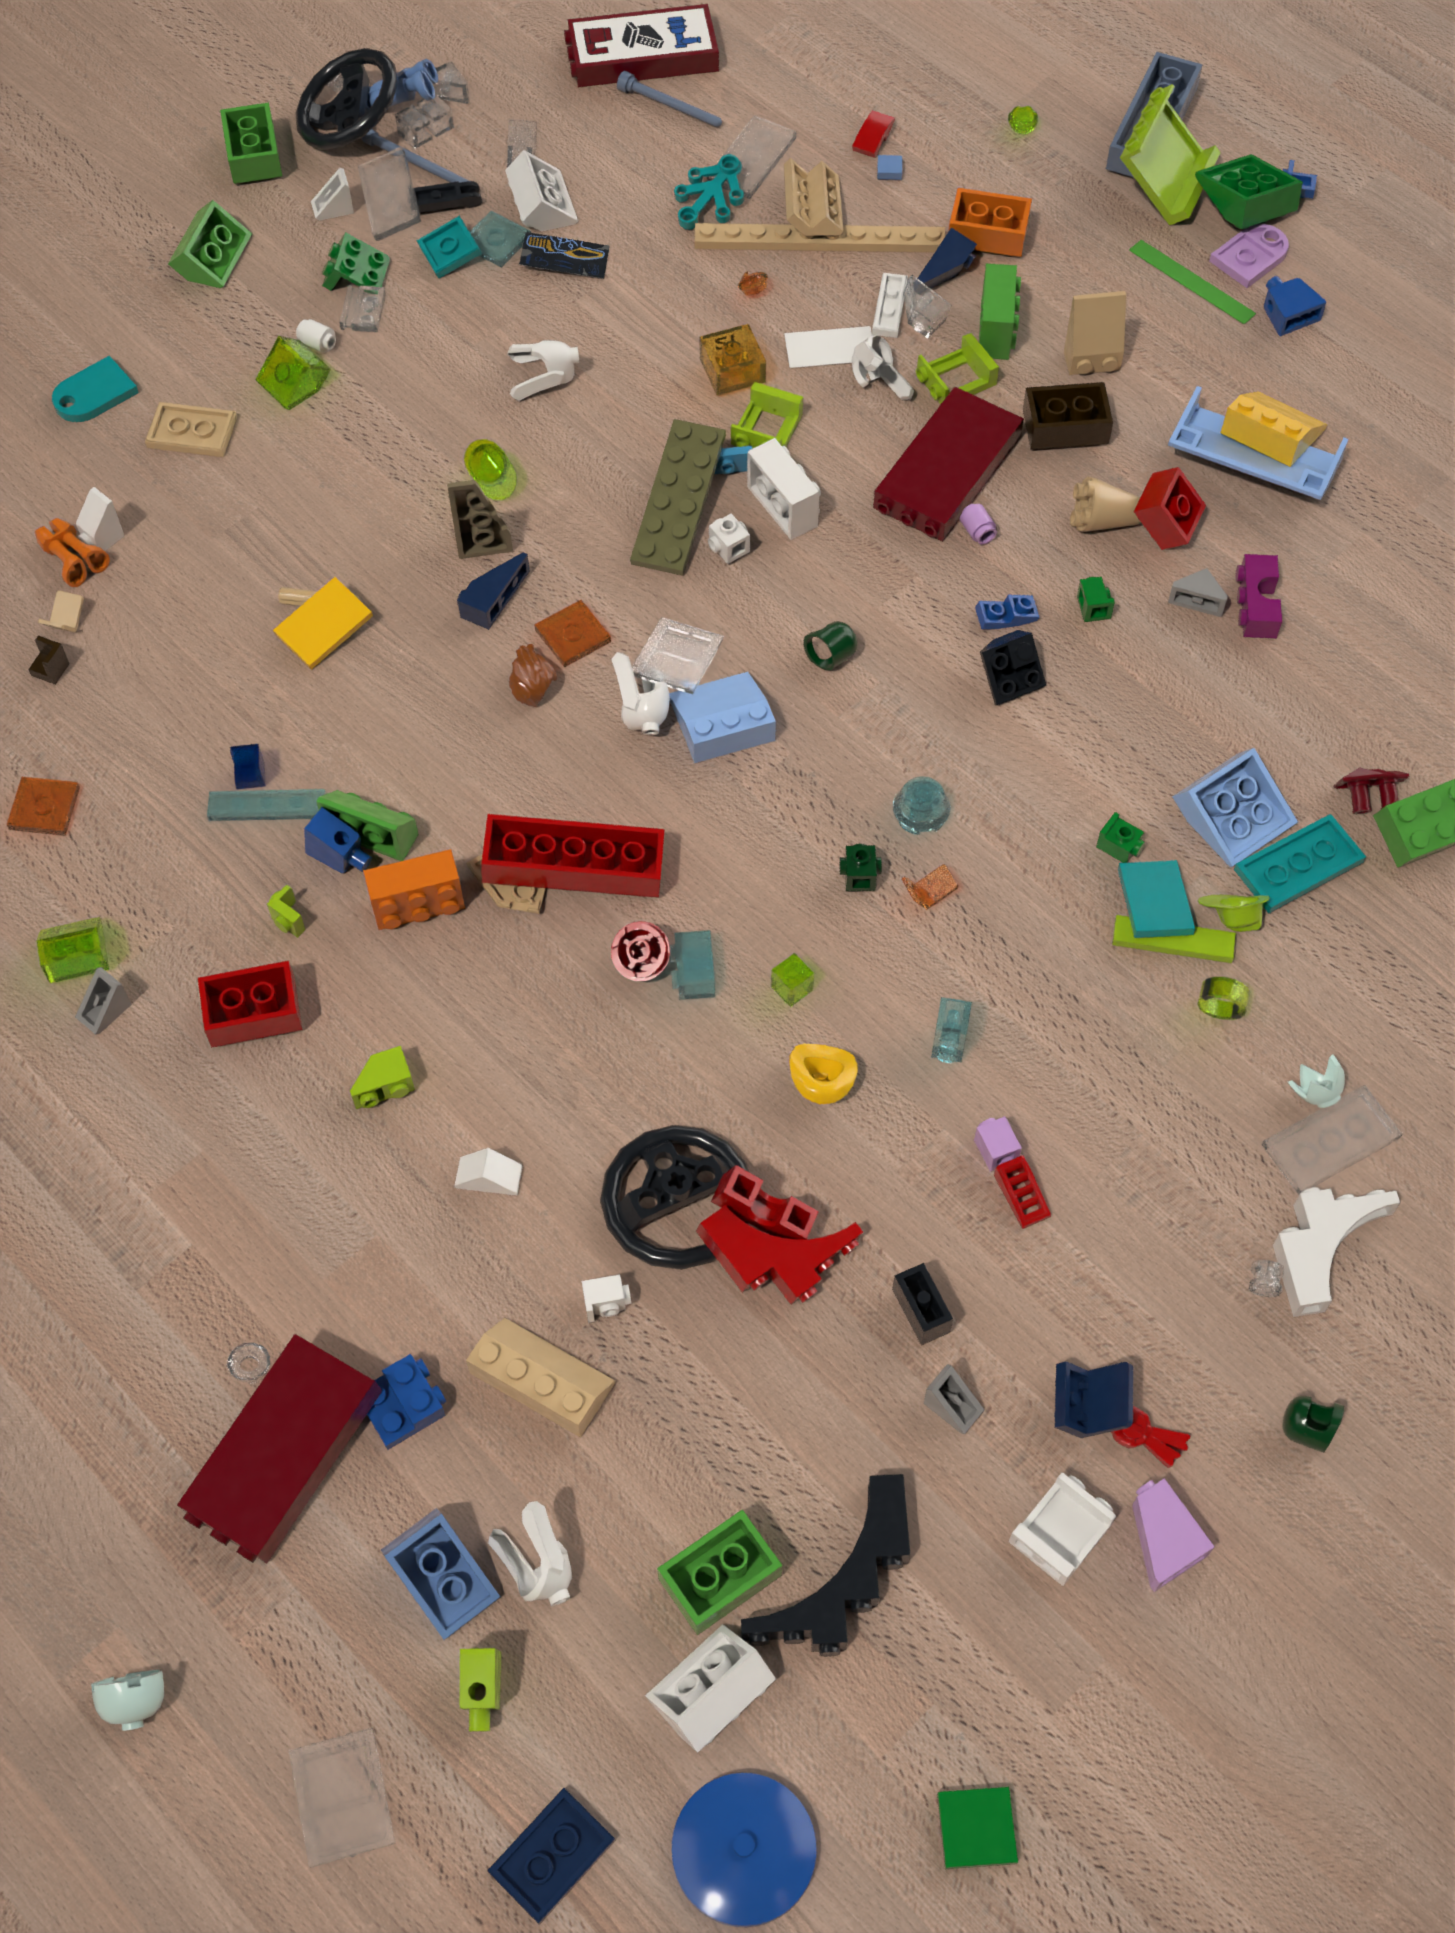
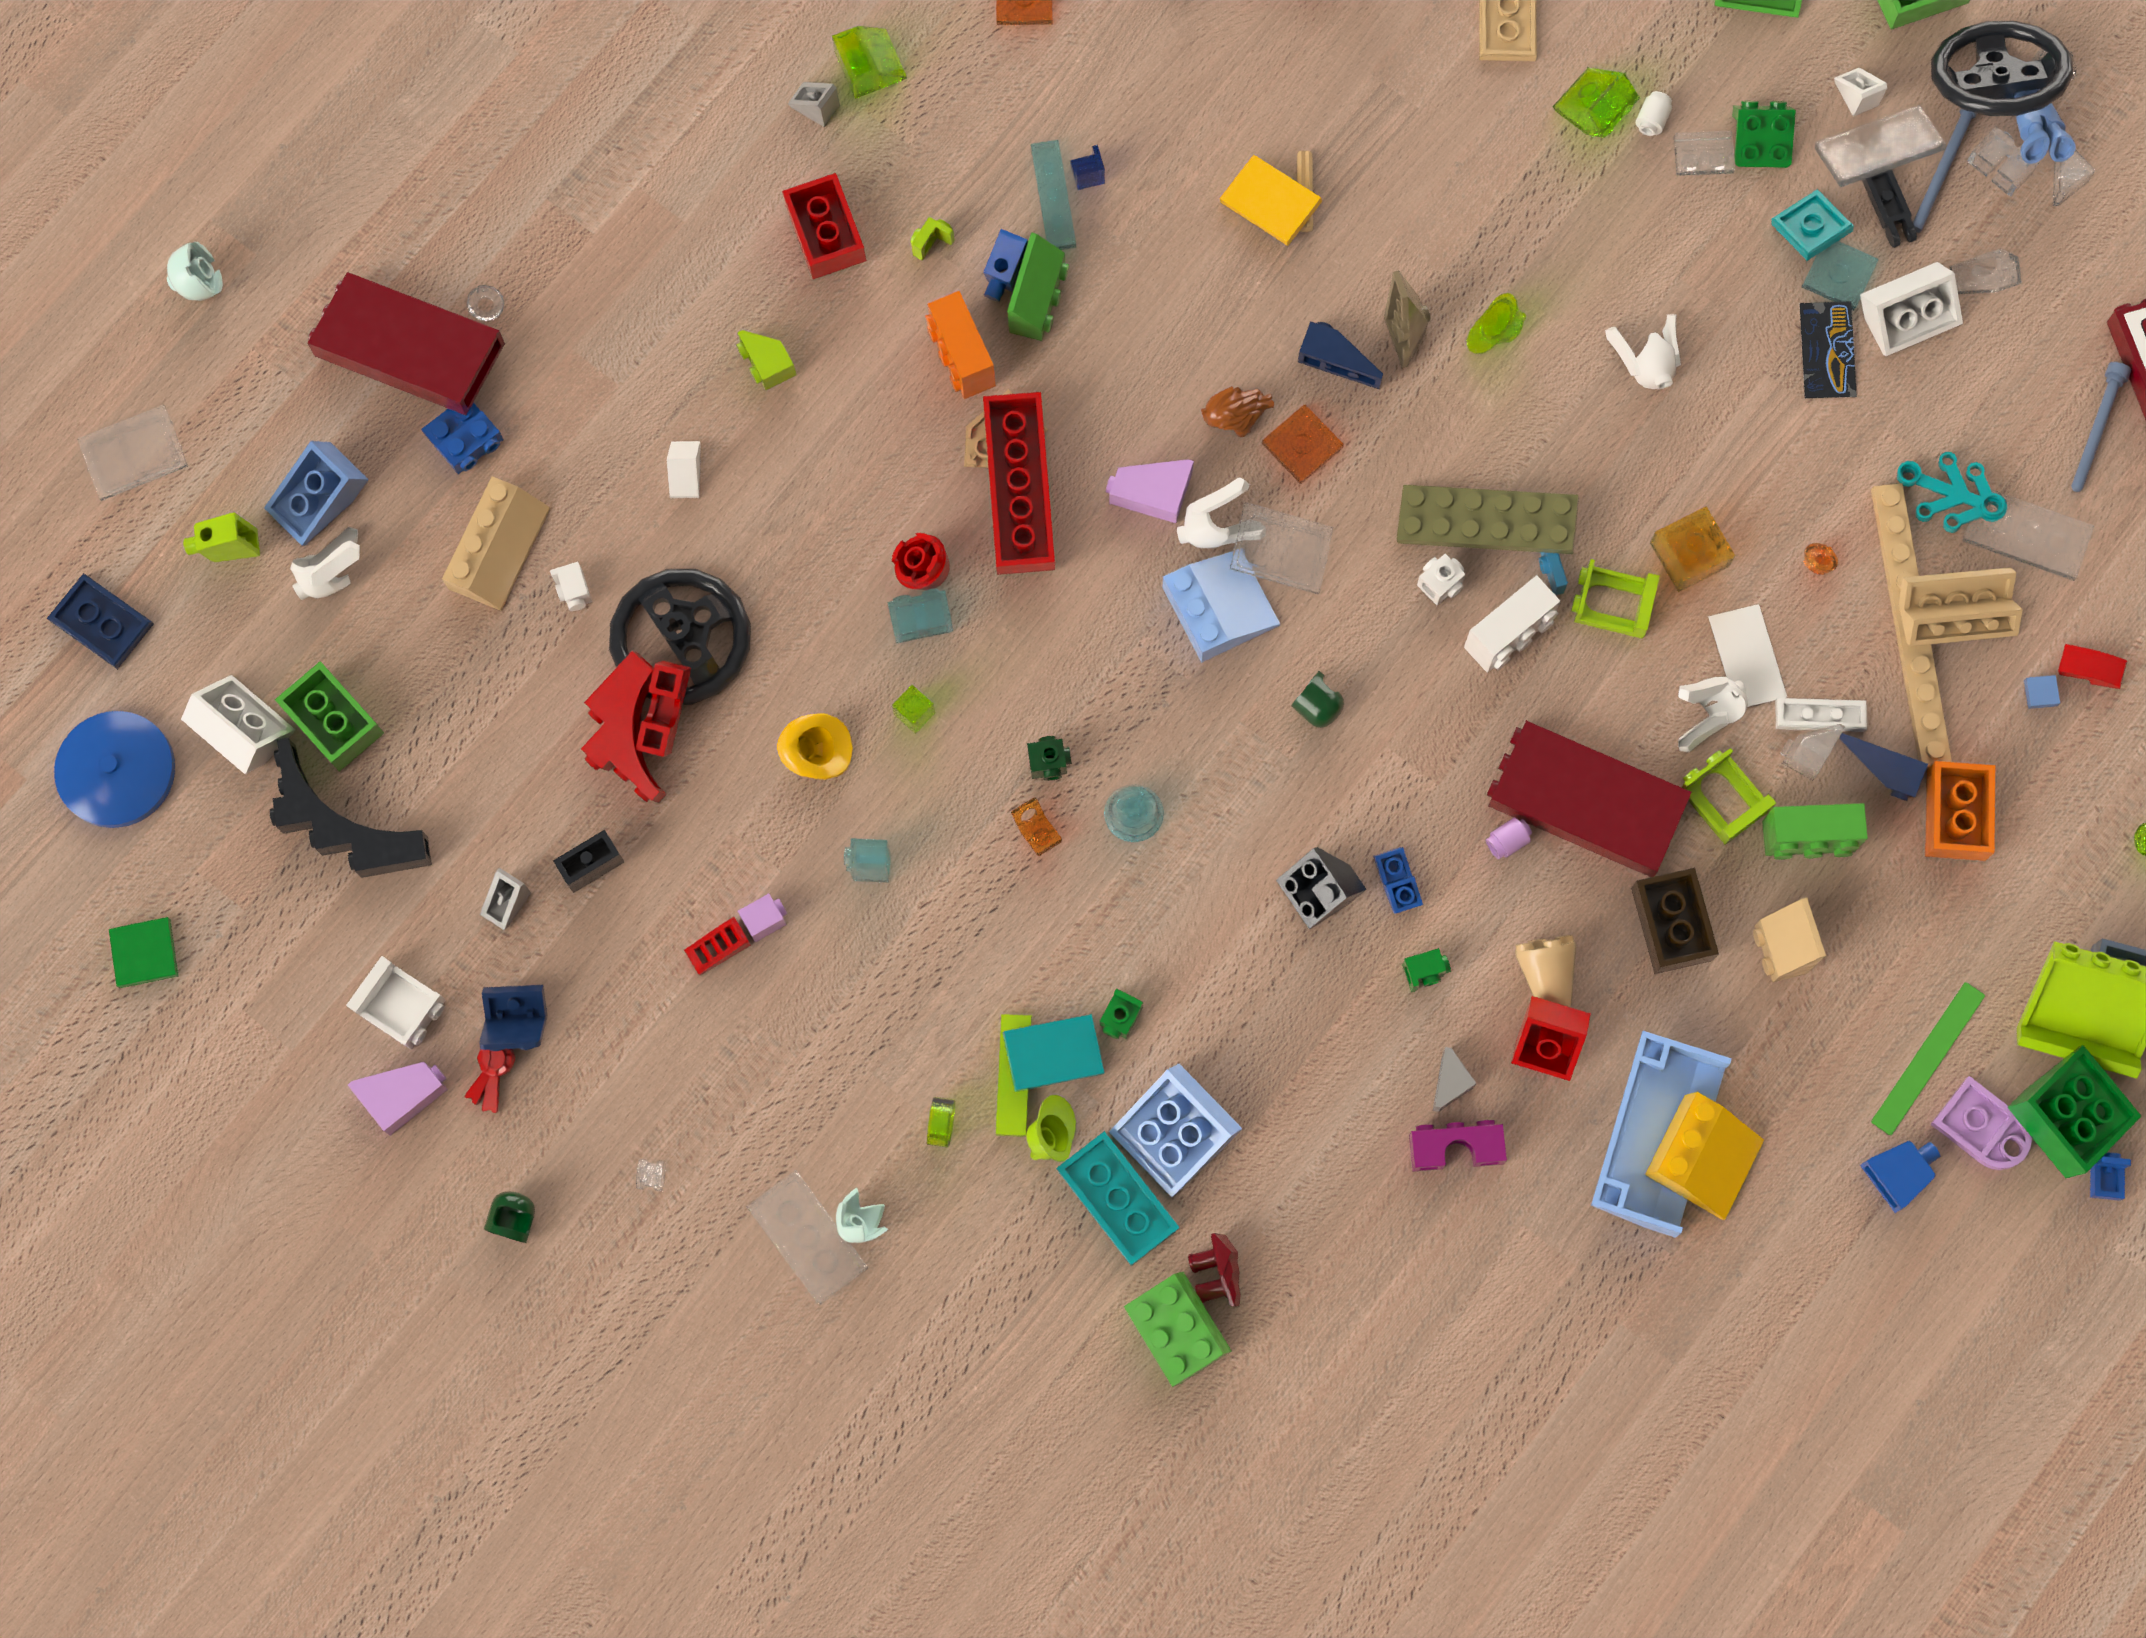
camera: 85 degrees right, 15 degrees up
white arch [1273,1187,1400,1317] -> none
none -> lavender slope [1106,459,1194,523]

